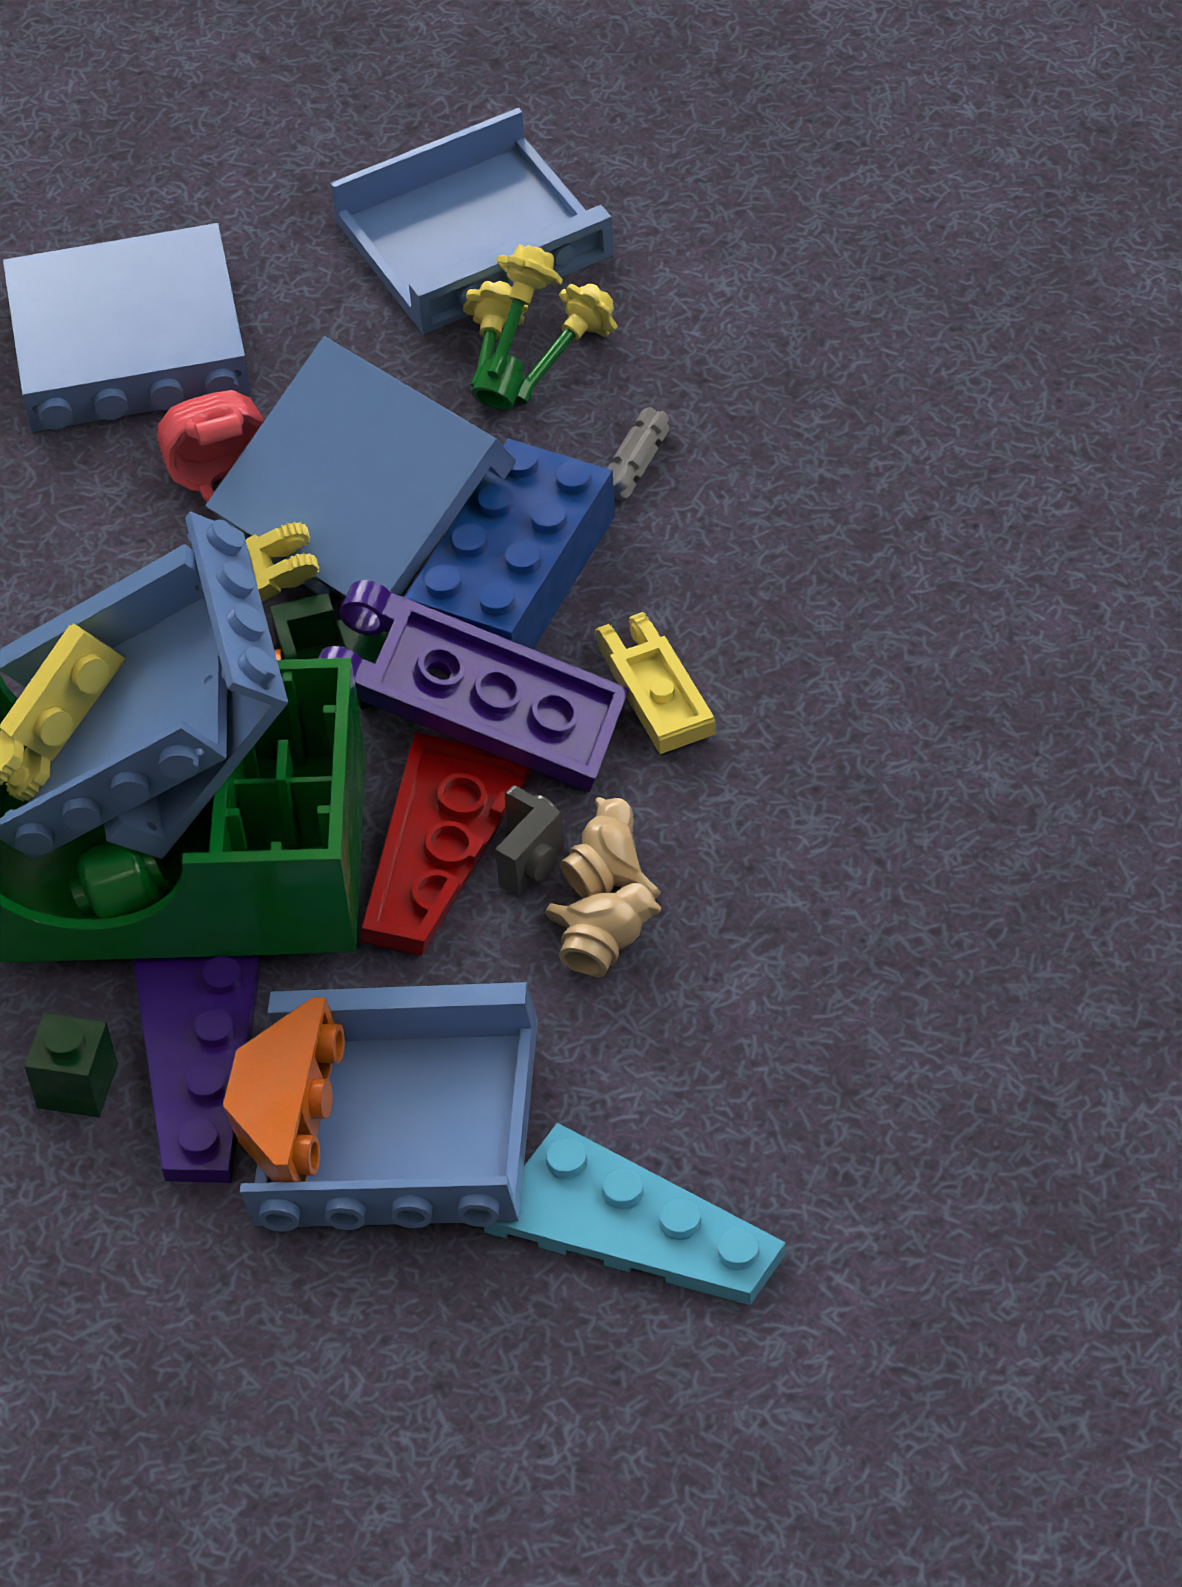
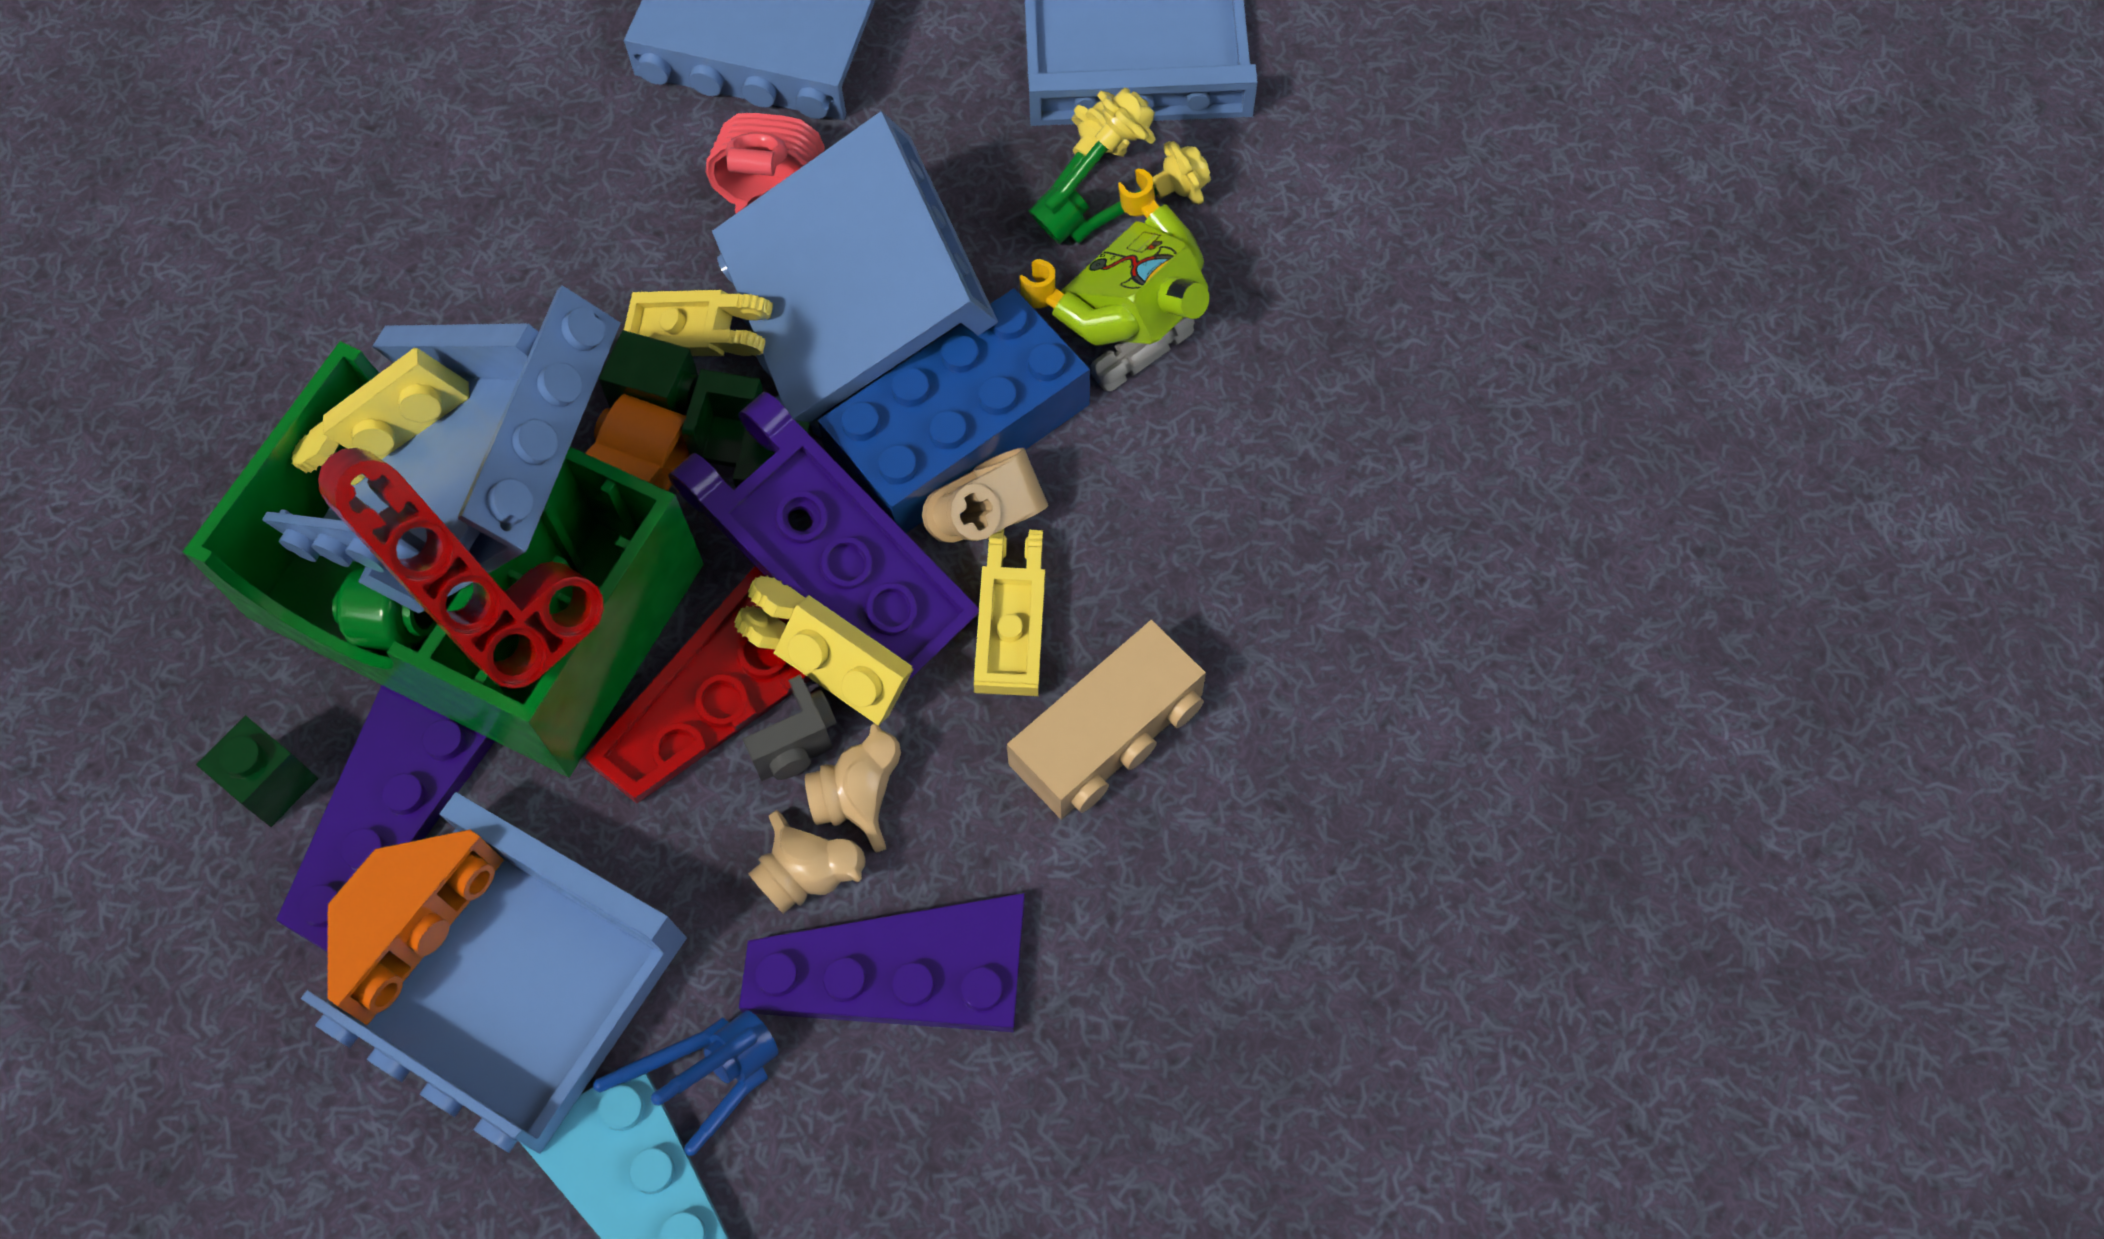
camera: 25 degrees right, 15 degrees up
none -> red beam [318,448,604,688]
none -> blue plant [593,1010,778,1156]
none -> light yellow hinge [734,575,914,726]
none -> dark purple wing [739,893,1025,1032]
none -> tan piece [922,448,1048,543]
none -> tan brick [1007,620,1206,820]
none -> lime torso [1020,168,1209,345]

